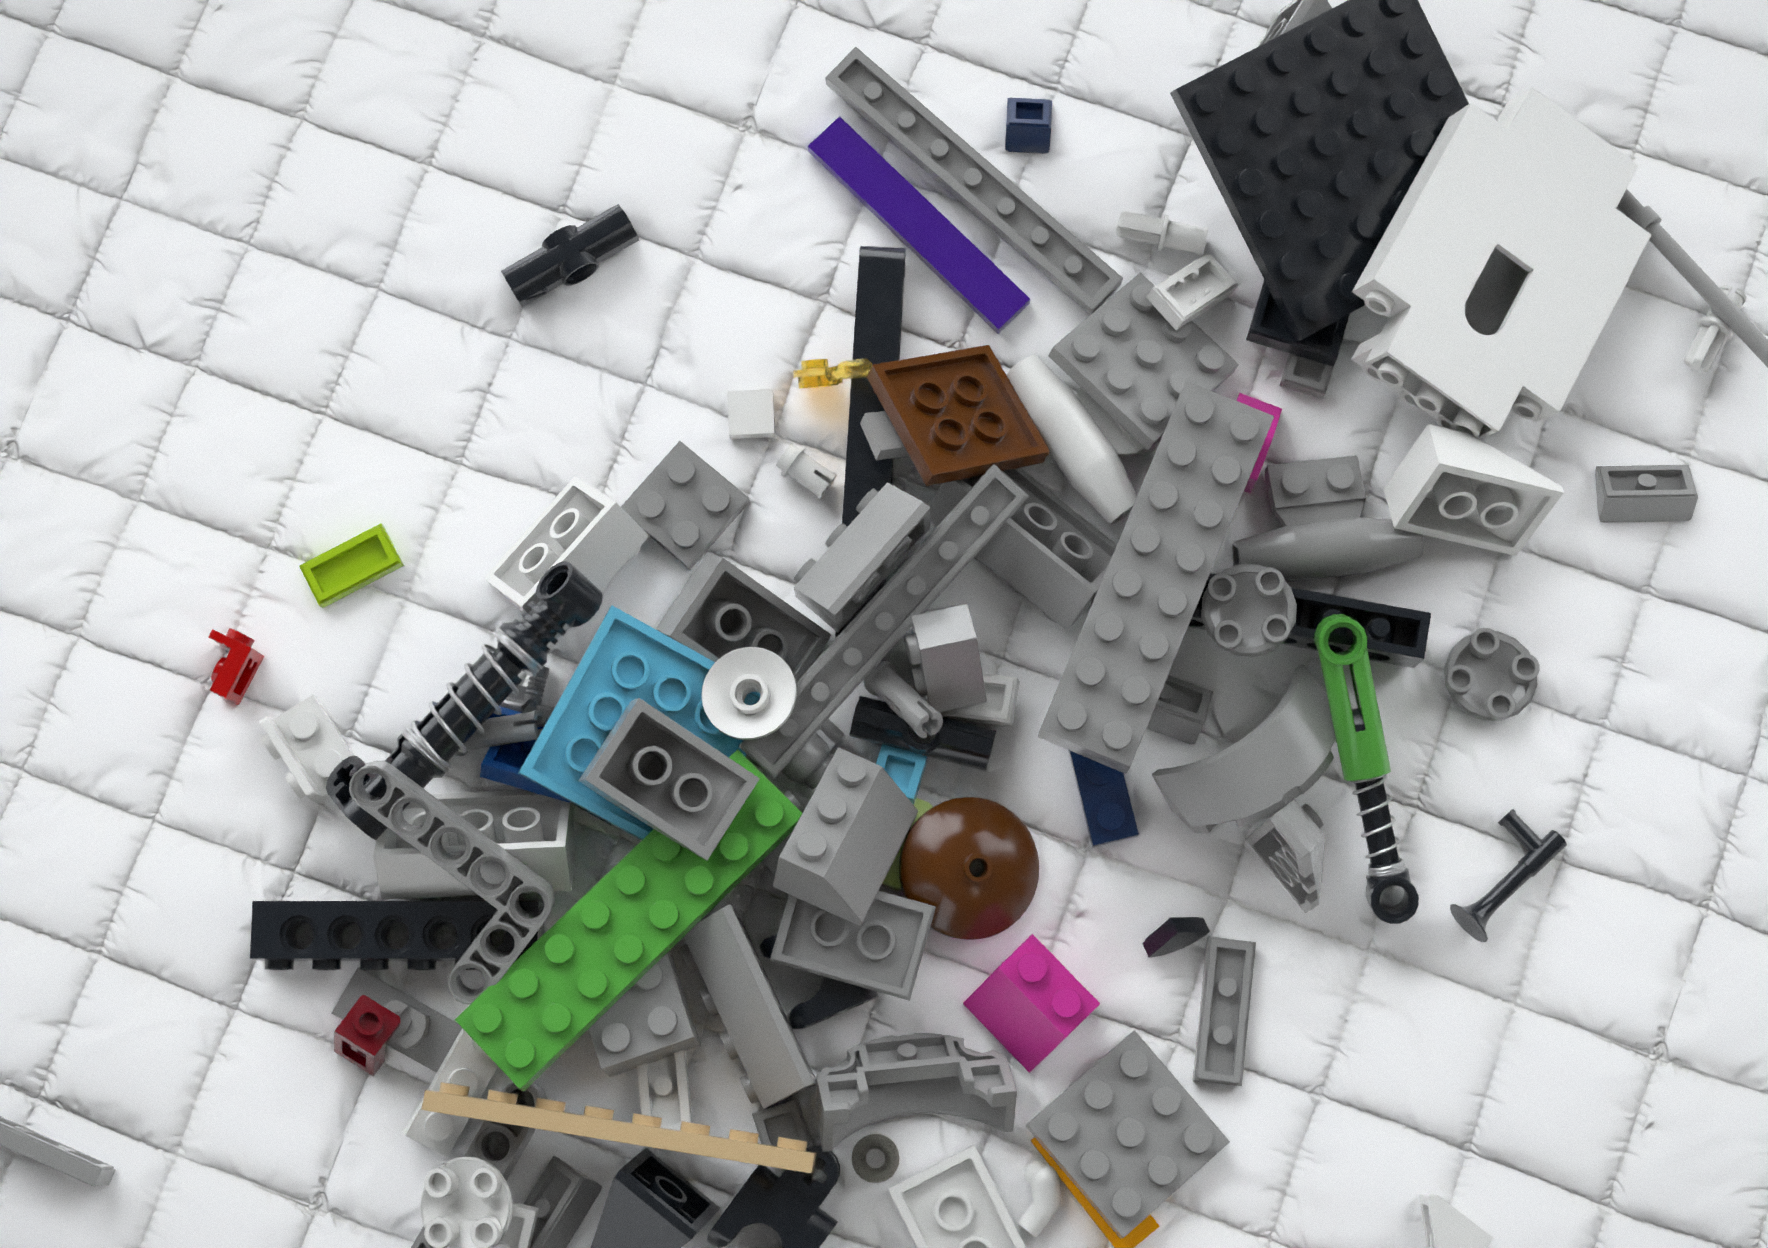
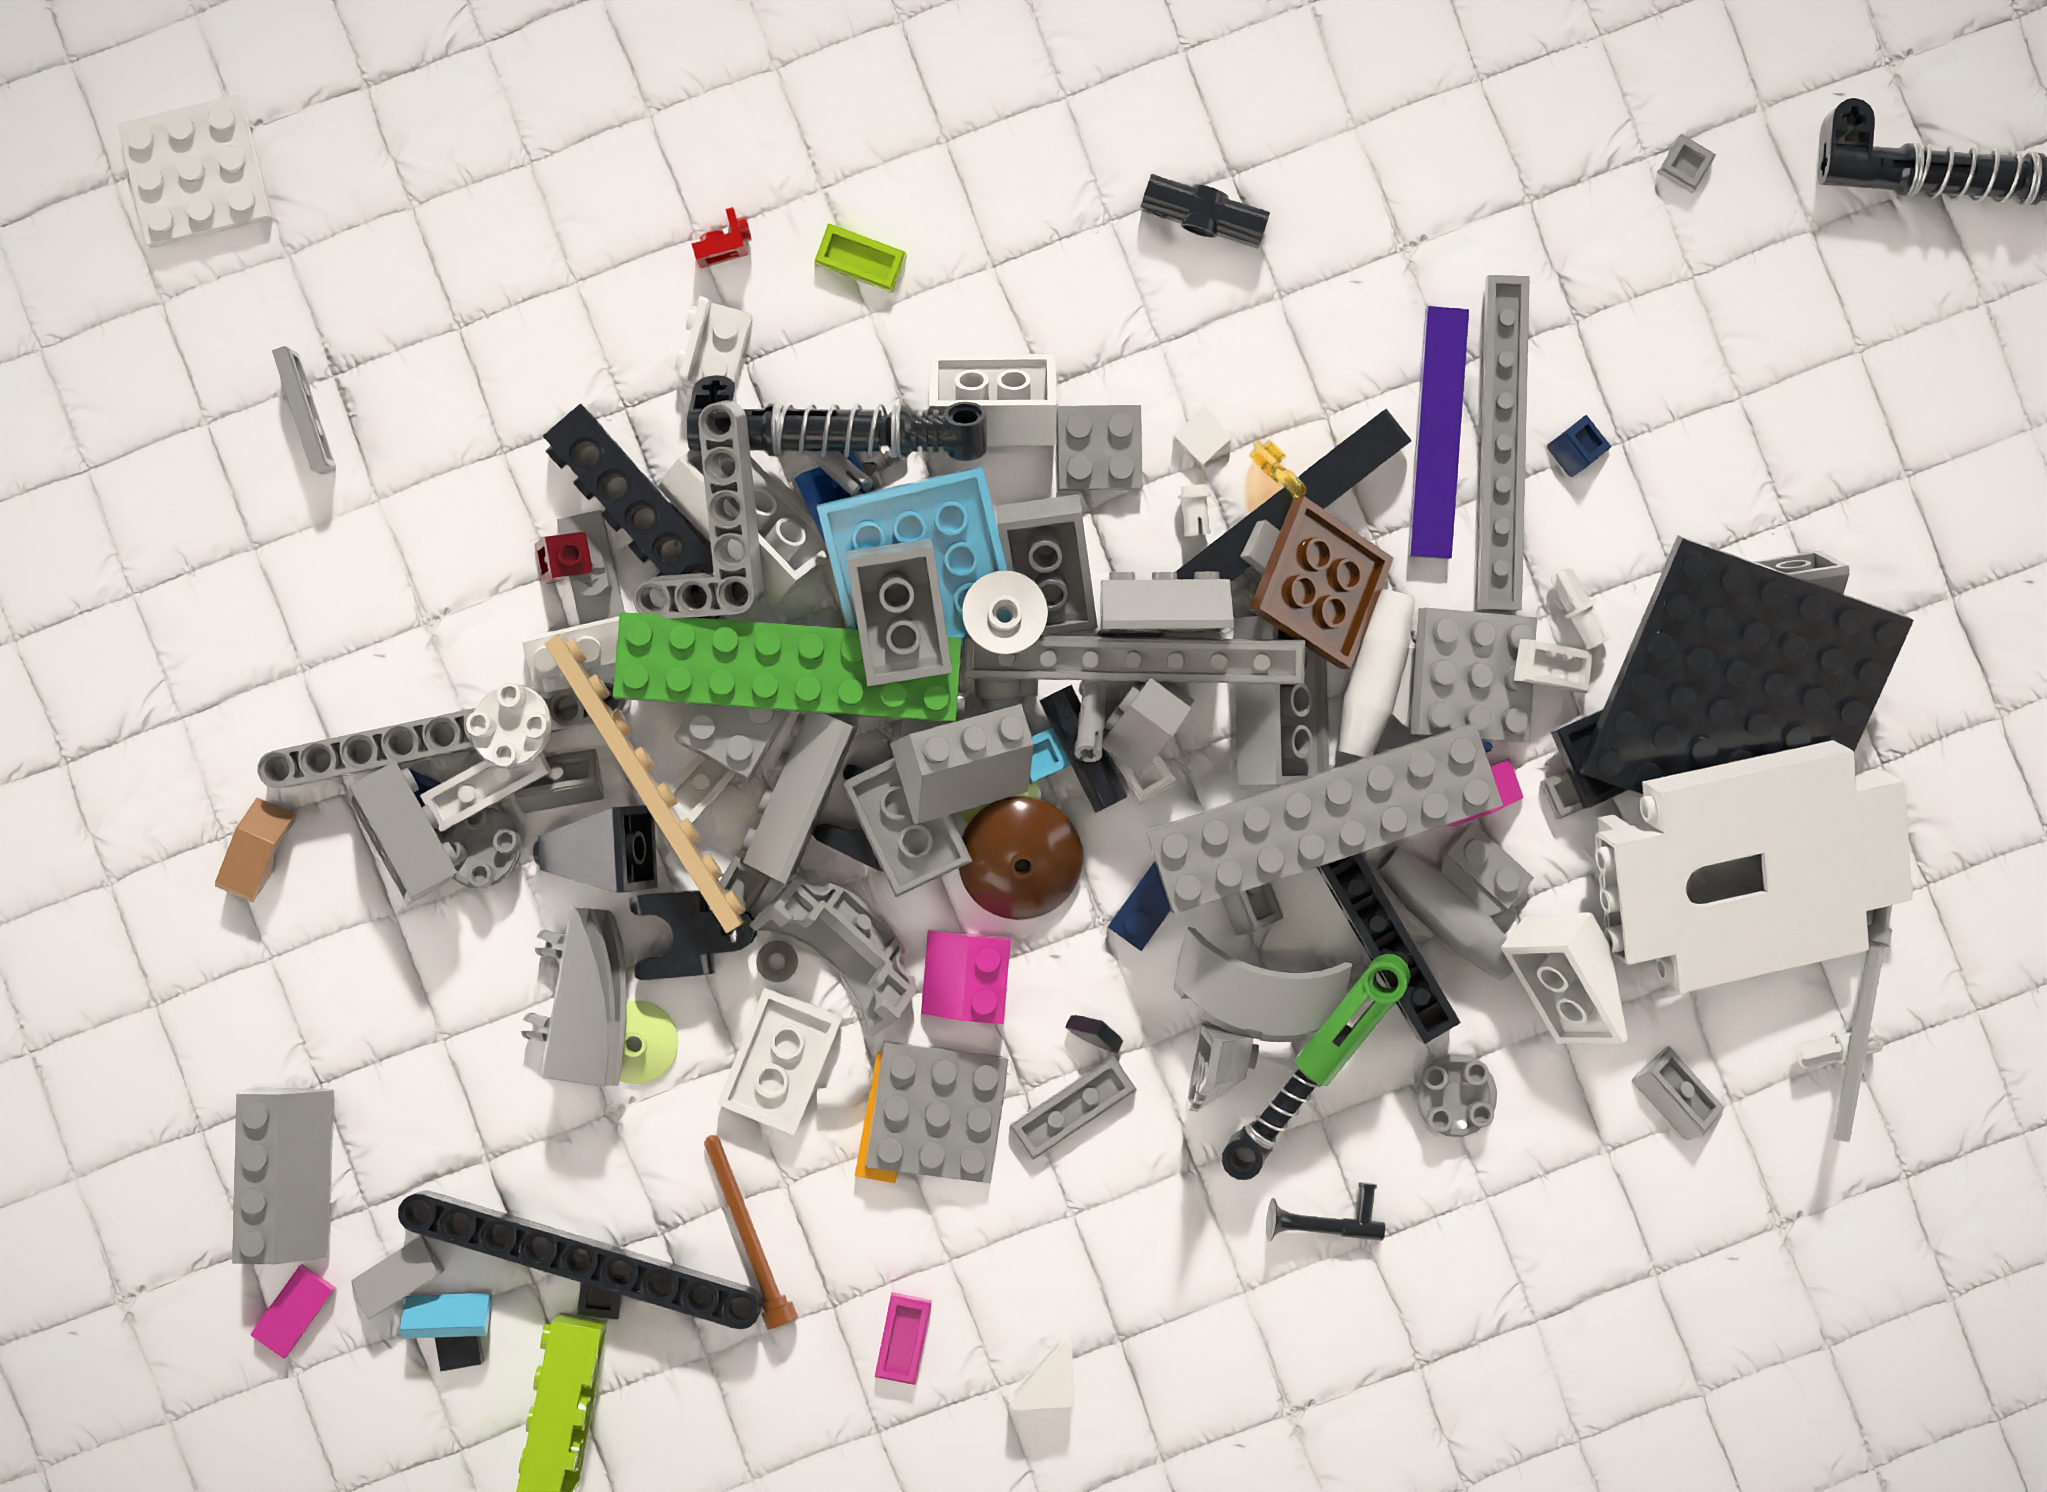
camera: 40 degrees right, 10 degrees up
light grey dish [1201,564,1297,657] -> none

